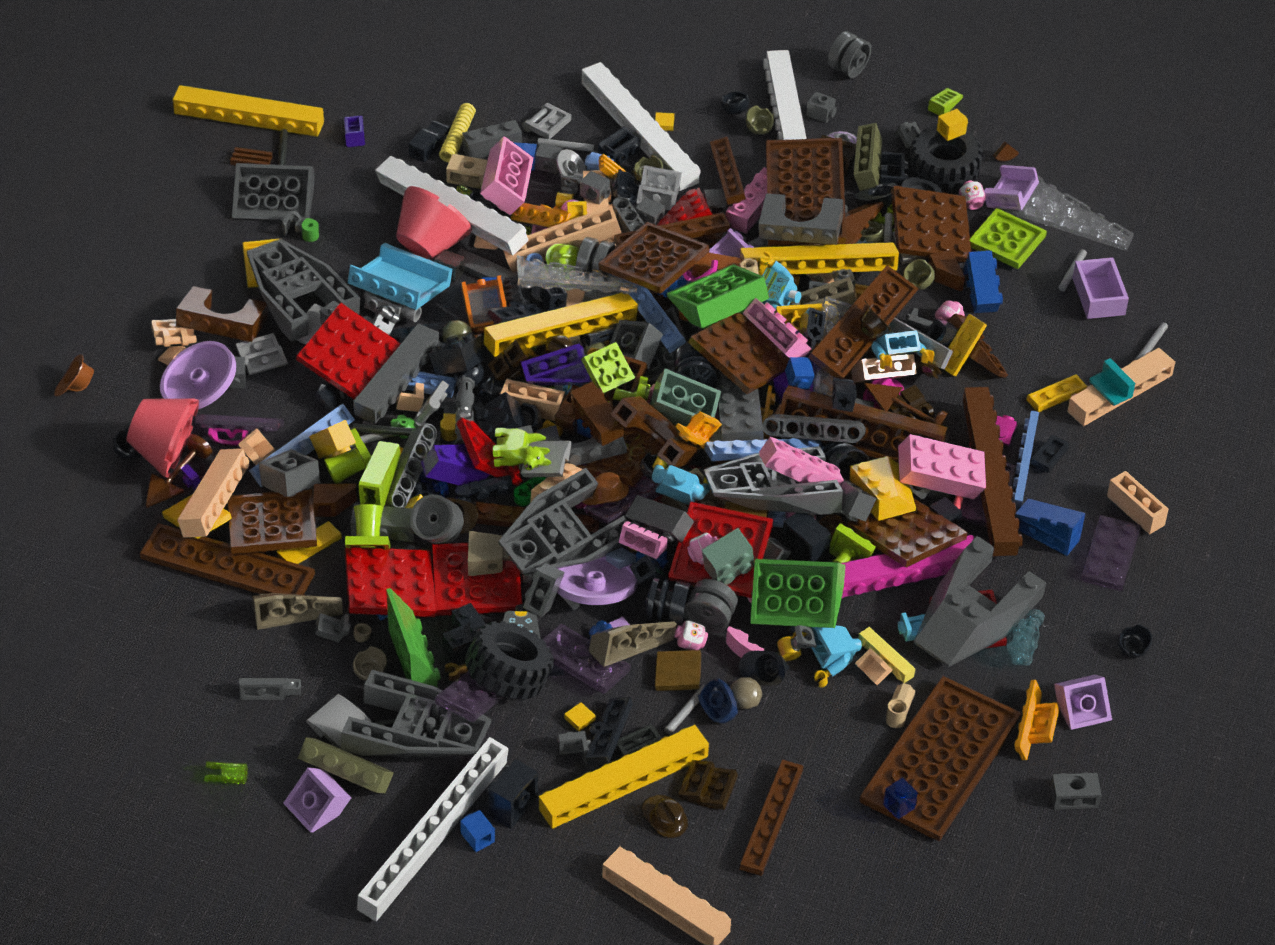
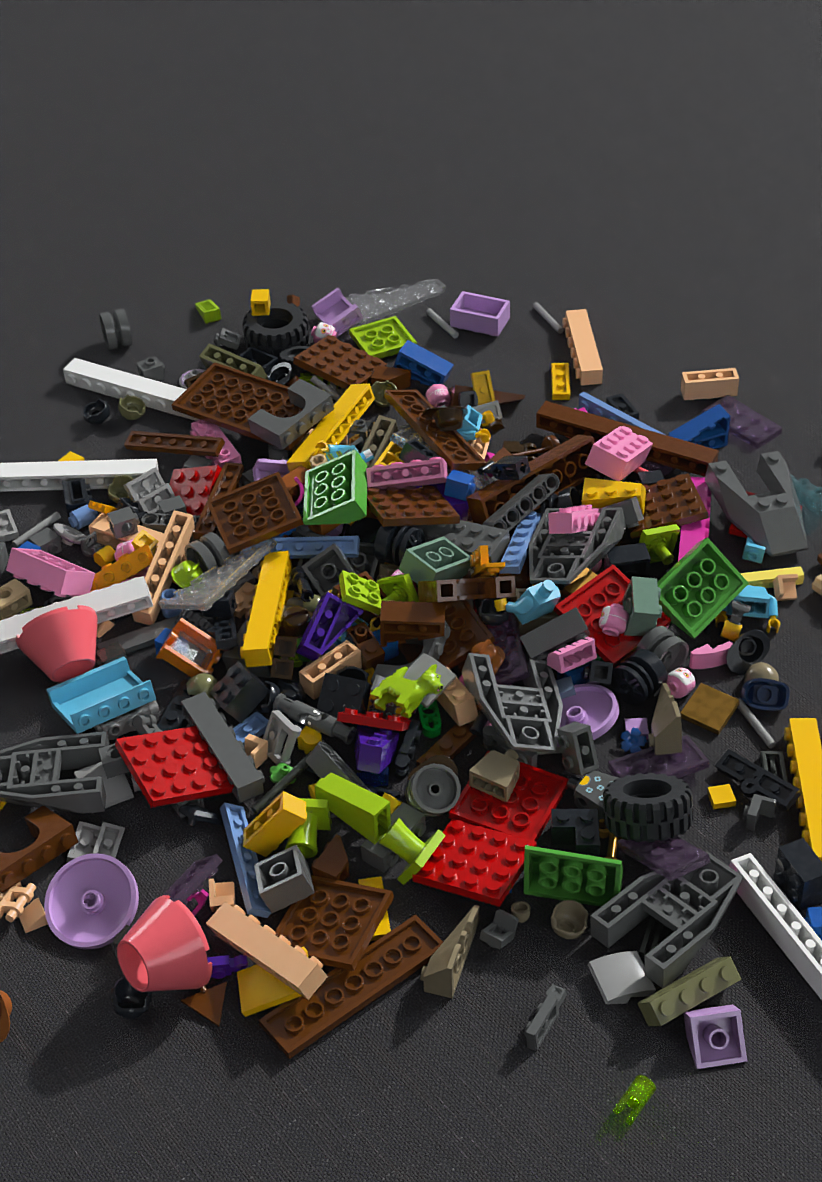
camera: 55 degrees left, 5 degrees down
teal panel [1089,358,1136,406] -> none

